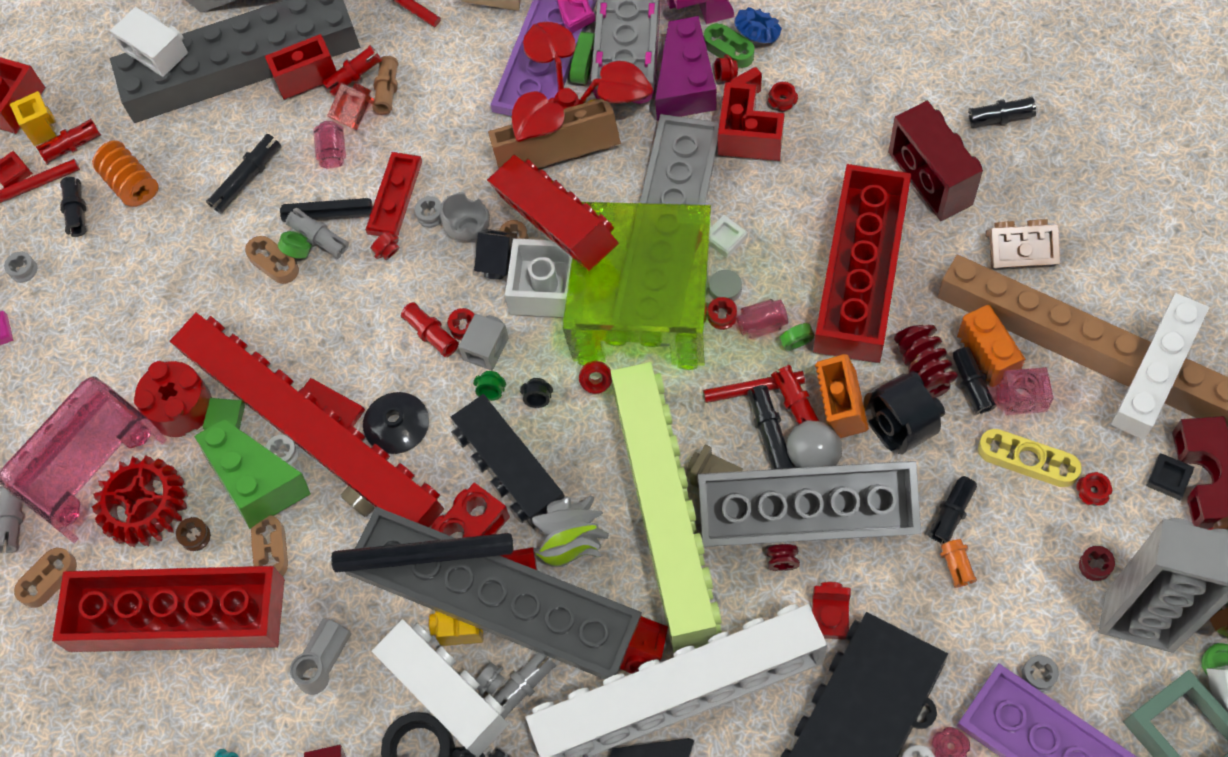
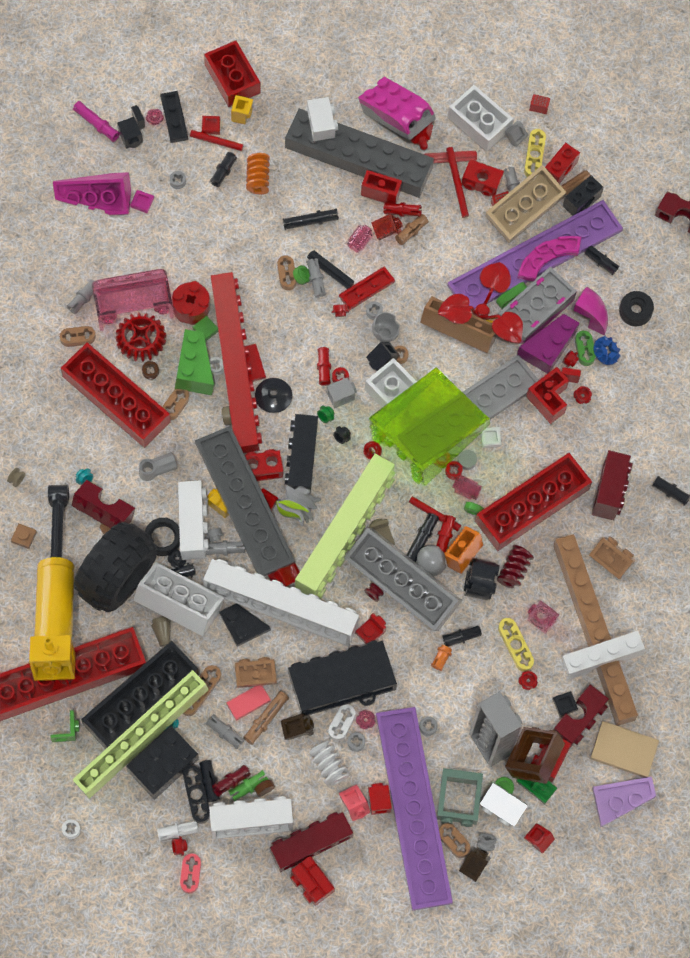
camera: 30 degrees right, 5 degrees up
red pin [36,118,101,164] -> none
black axle [331,533,514,573] -> none
red brick [487,154,619,271] -> none
black axle [953,347,997,415] -> none
orange brick [957,305,1026,387] -> none

